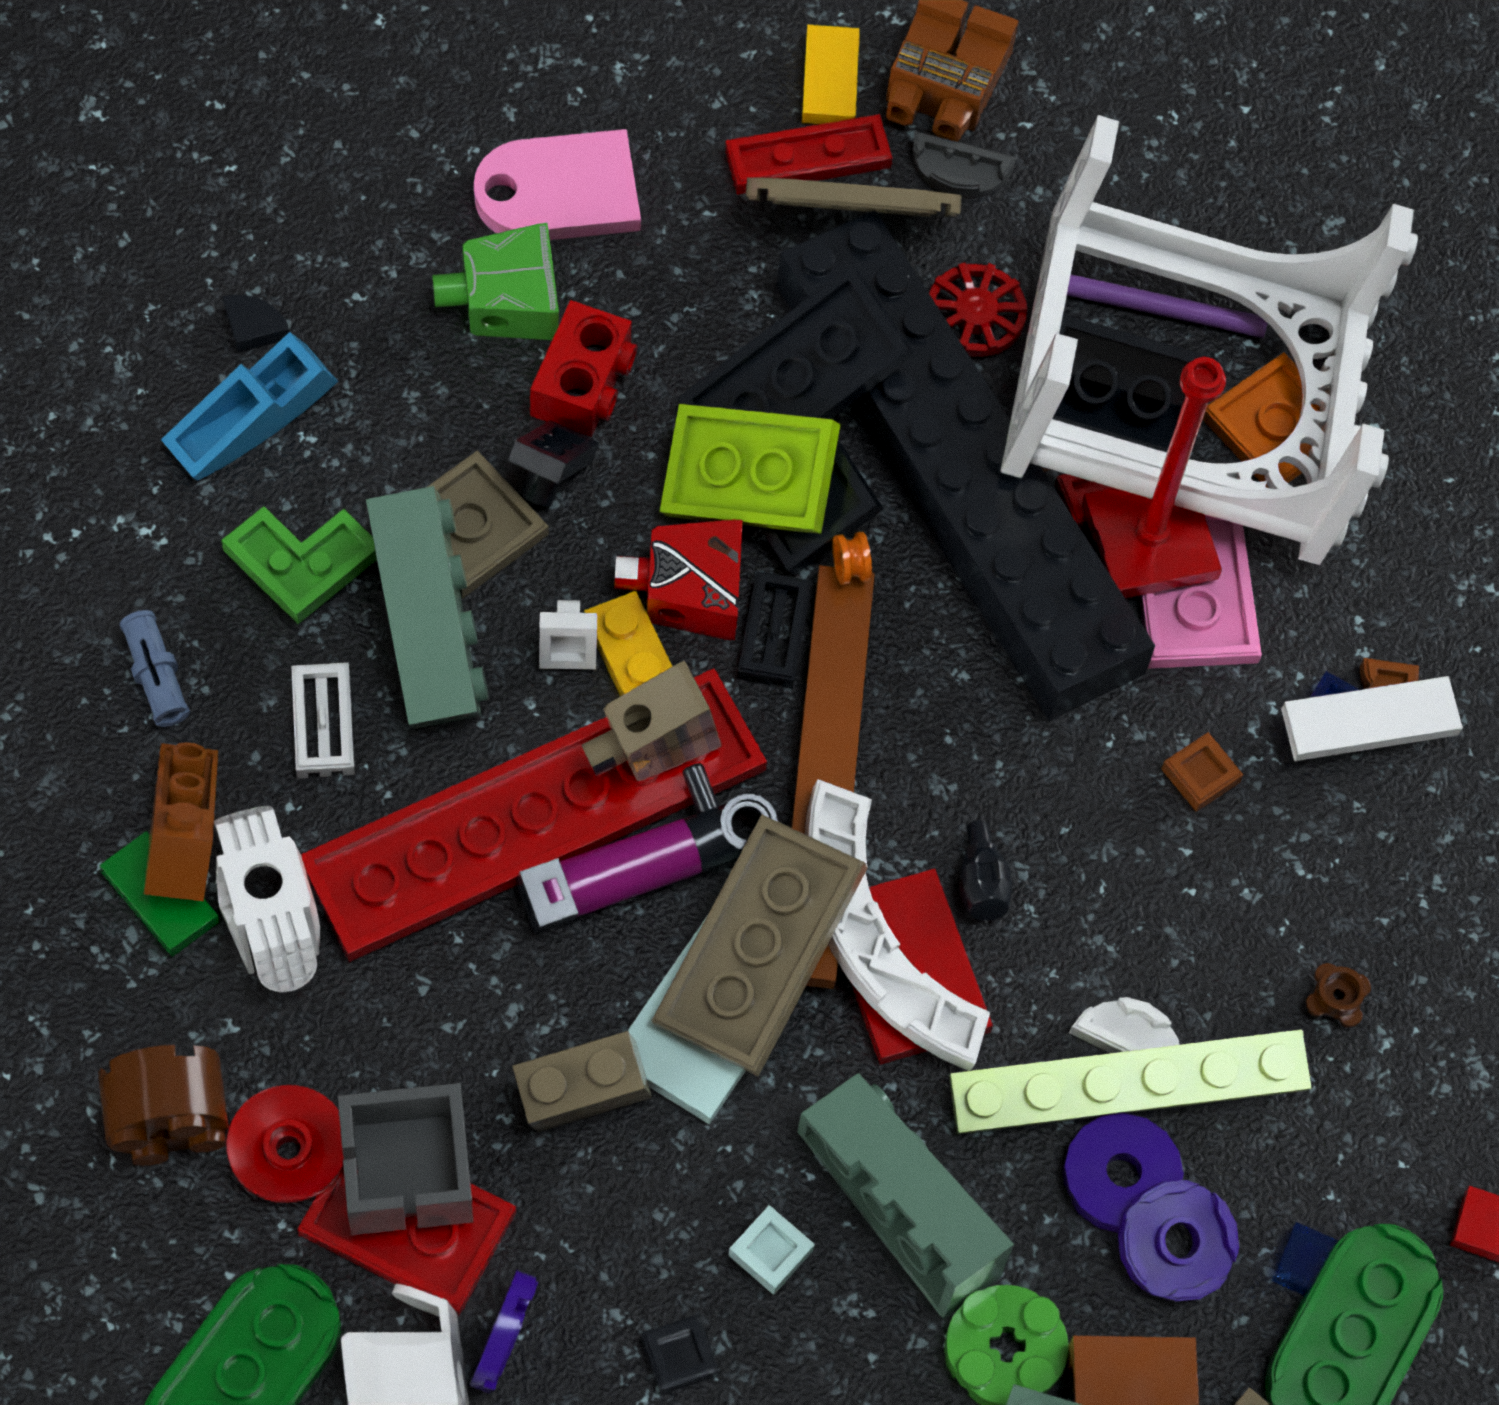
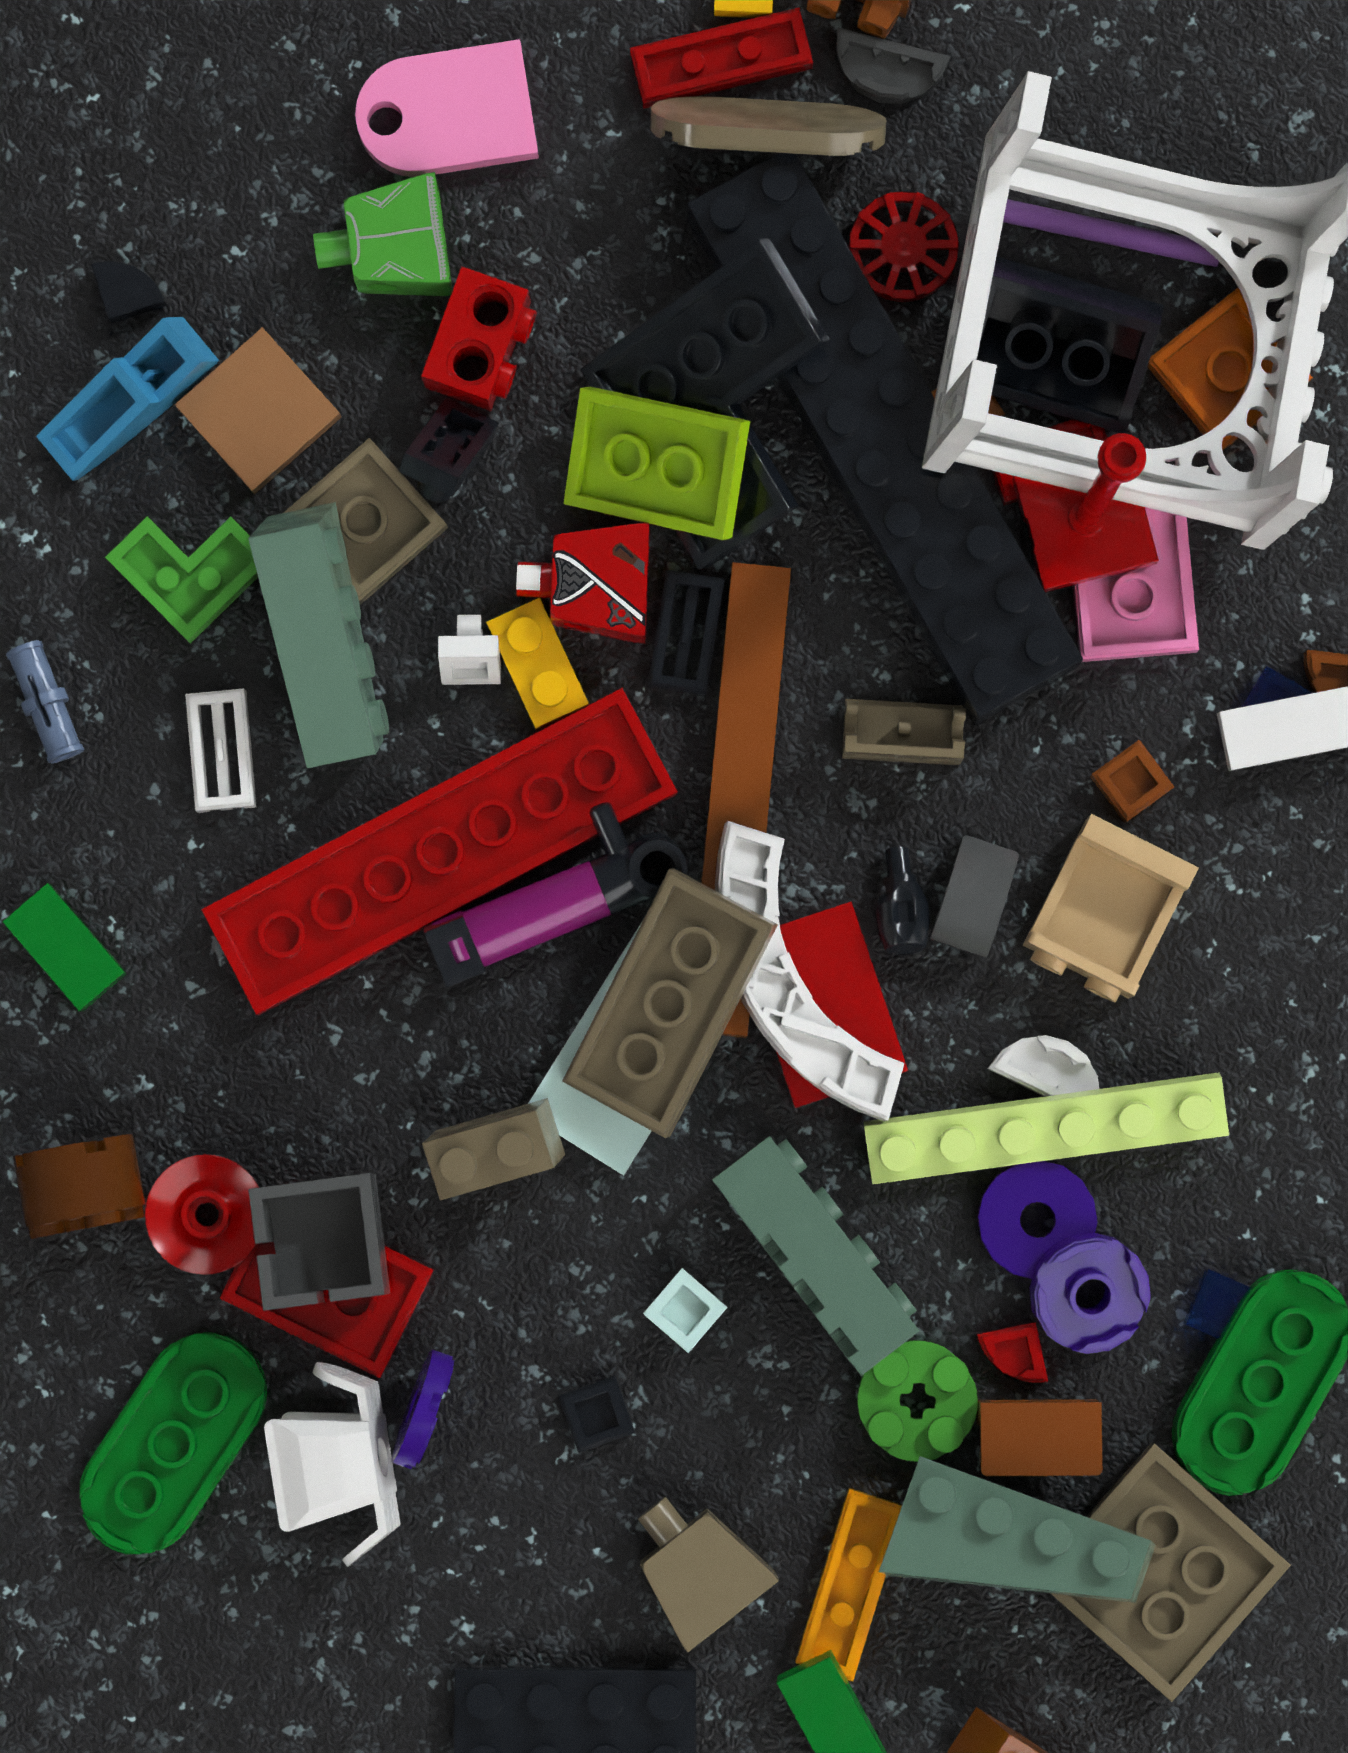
camera: 10 degrees right, 20 degrees up
dark orange slope [144,742,218,901] -> none
white piece [214,806,320,992] -> none
dark tan torso [581,660,722,781] -> none
orange bush [832,532,872,585] -> none
reddish brown plate [1306,963,1371,1028] -> none
none -> medium nougat tile [175,327,342,495]
none -> dark tan hinge [842,699,966,765]
none -> dark grey panel [930,835,1019,958]
none -> red tile [976,1322,1048,1383]
none -> tan panel [1023,814,1199,1003]

